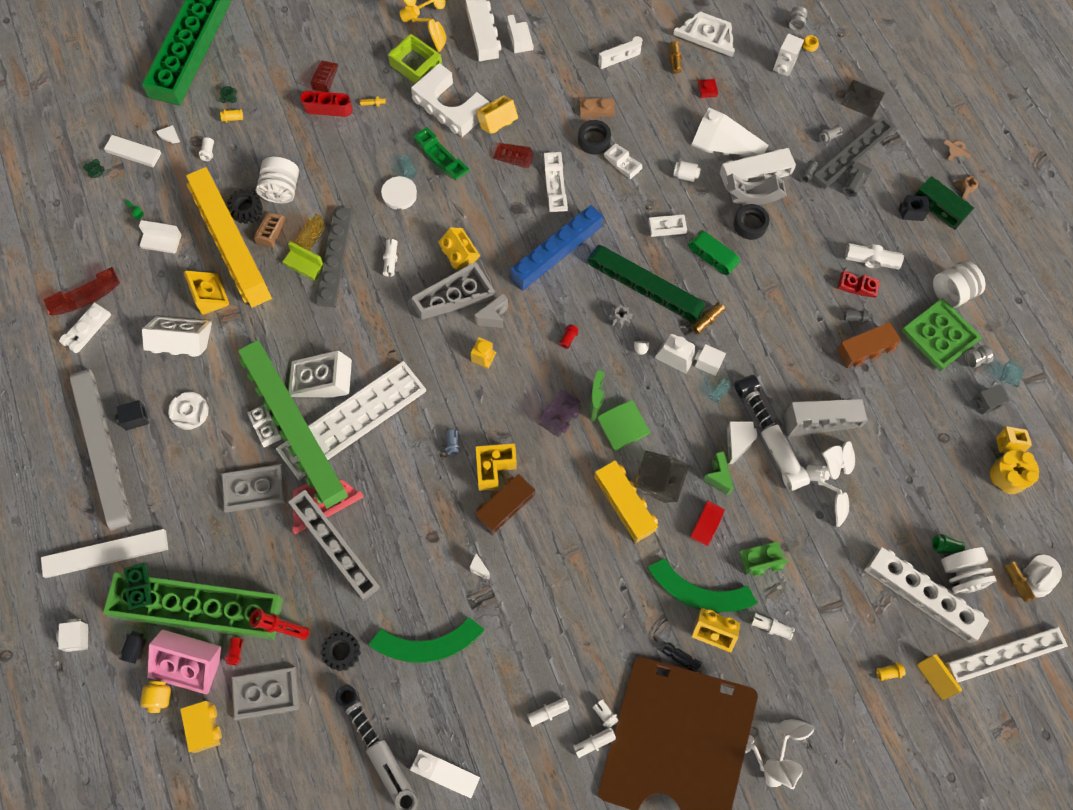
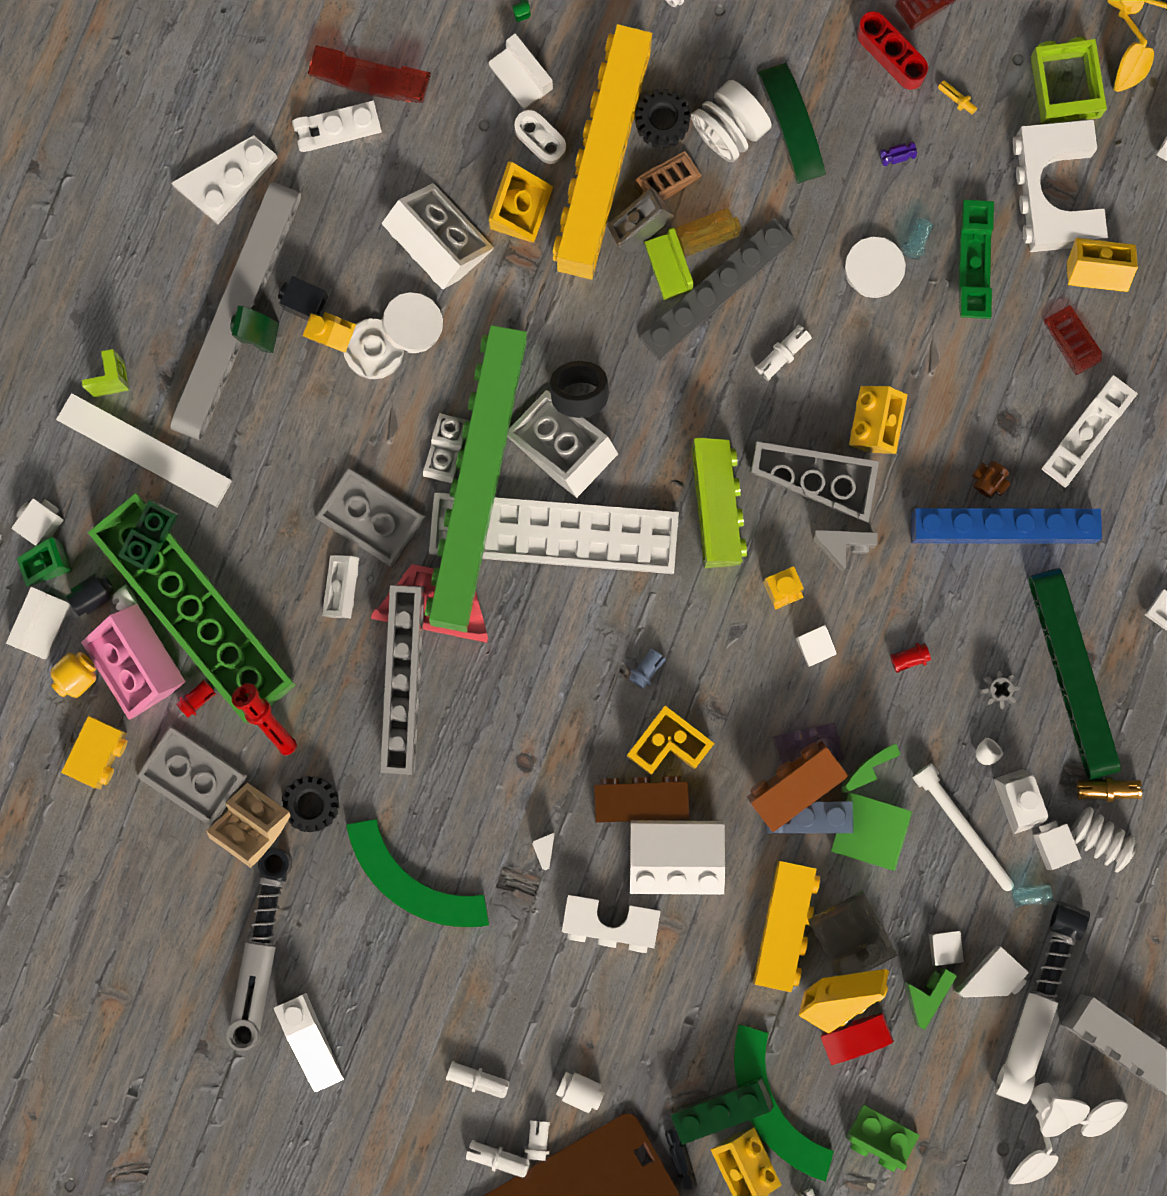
camera: 45 degrees right, 15 degrees up
none -> white panel [6,587,70,659]
none -> green slope [17,537,72,587]
none -> lime panel [81,349,130,397]
none -> white hinge [112,585,139,611]
none -> white wing [171,135,278,224]
none -> tan slope [206,783,291,868]
none -> dark green slope [230,305,279,353]
none -> yellow brick [302,312,356,353]
none -> white plate [322,555,359,619]
none -> white tile [382,292,443,353]
none -> white plate [514,110,566,164]
none -> black tyre [550,361,609,418]
none -> white brick [556,1072,605,1113]
none -> white arch [562,894,661,953]
none -> flat silver slope [607,187,674,253]
none -> white slope [630,820,725,894]
none -> dark green brick [671,1076,774,1145]
none -> lime slope [691,438,747,568]
none -> dark orange brick [747,741,849,832]
none -> dark green slope [757,63,826,184]
none -> sand blue plate [766,802,854,834]
none -> white slope [796,625,837,667]
none -> yellow slope [798,969,889,1034]
none -> dark purple piece [880,141,917,166]
none -> white piece [912,763,1014,891]
none -> white slope [929,931,964,966]
none -> reddish brown gear [971,460,1011,499]
none -> white piece [1070,807,1139,873]

